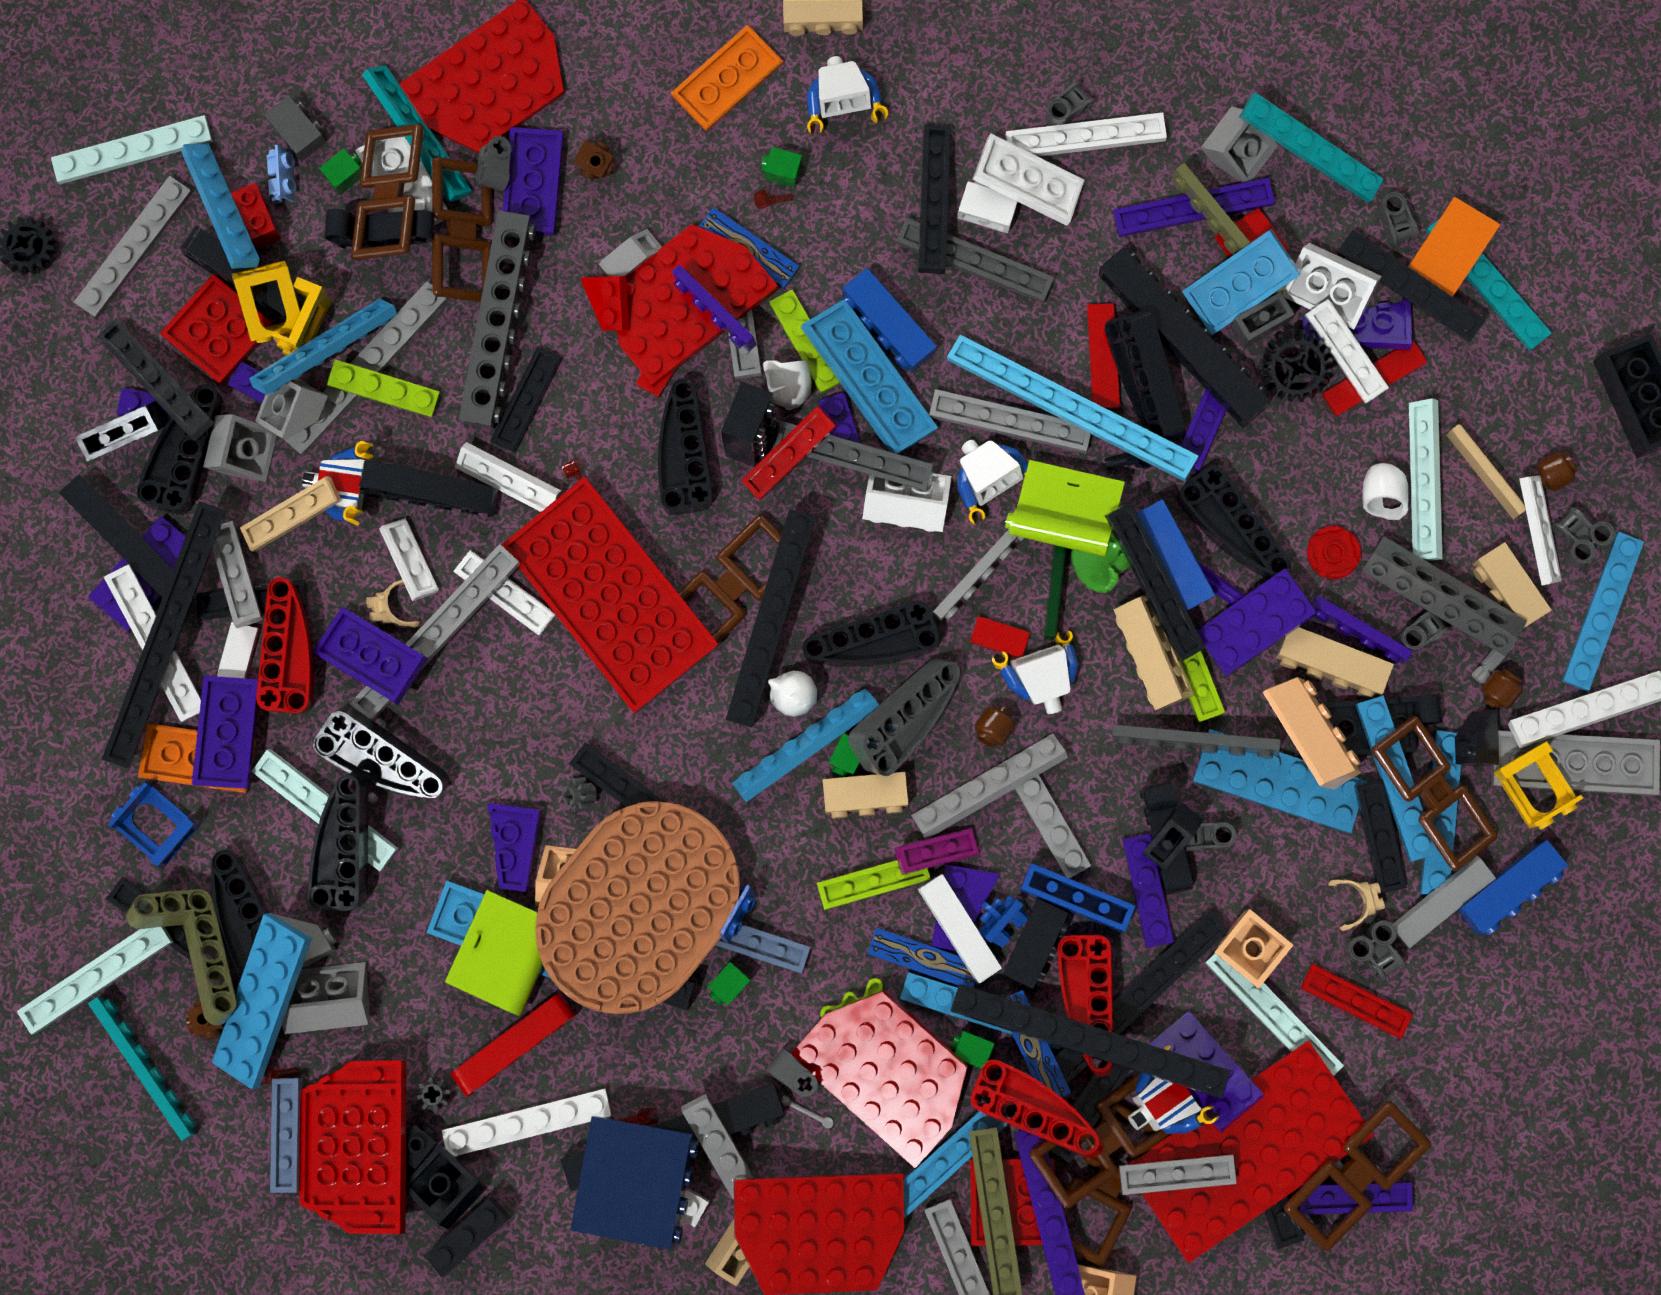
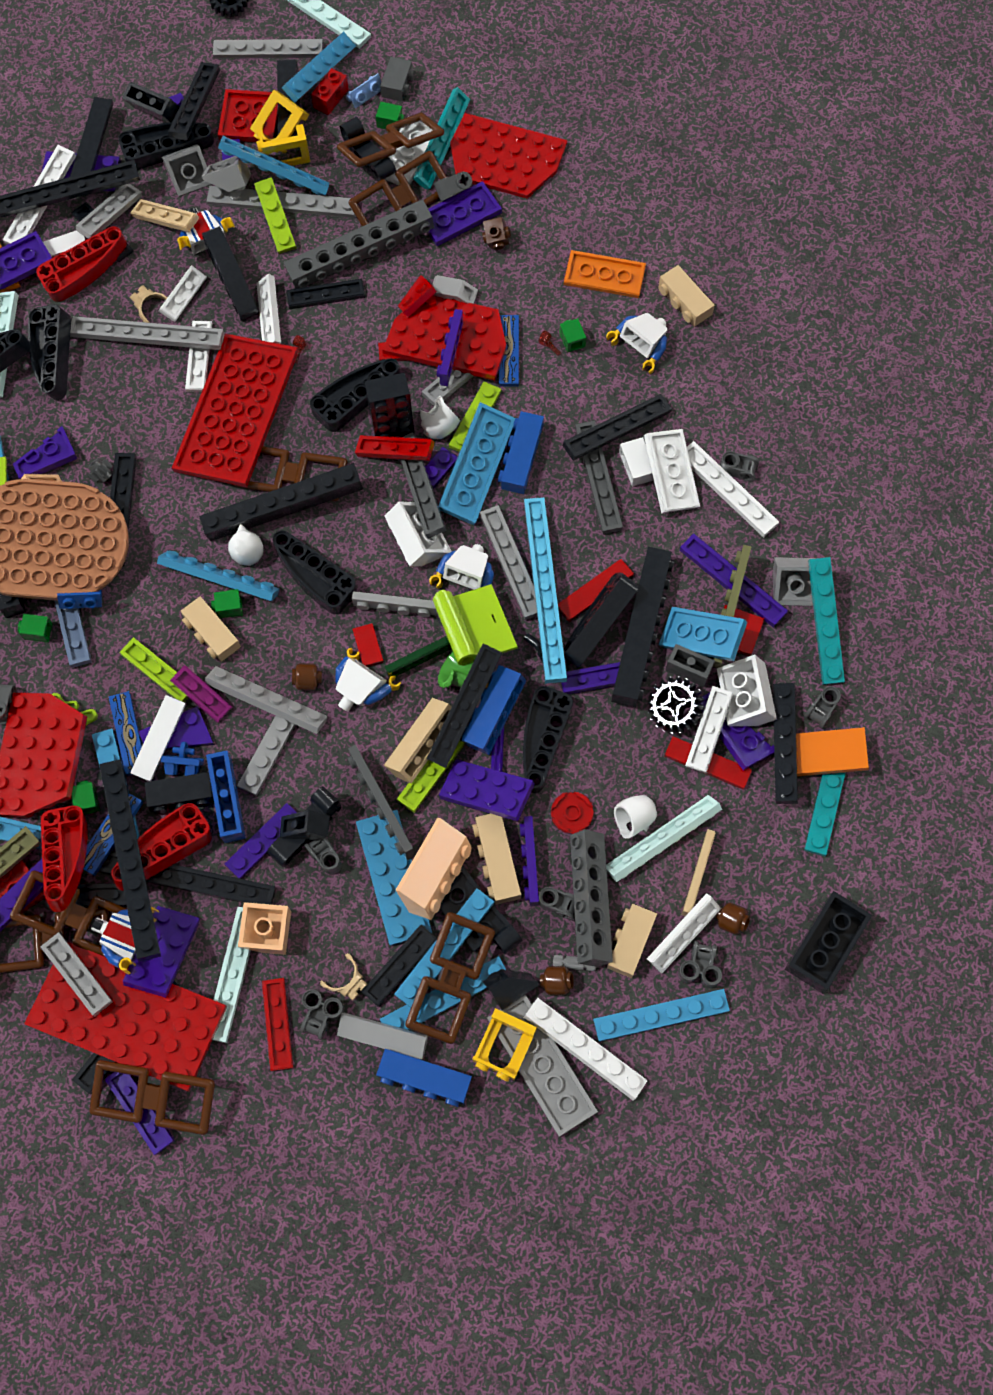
camera: 55 degrees right, 10 degrees down
dark purple plate [312,607,428,705] -> none
dark grey beam [848,658,960,776] -> none

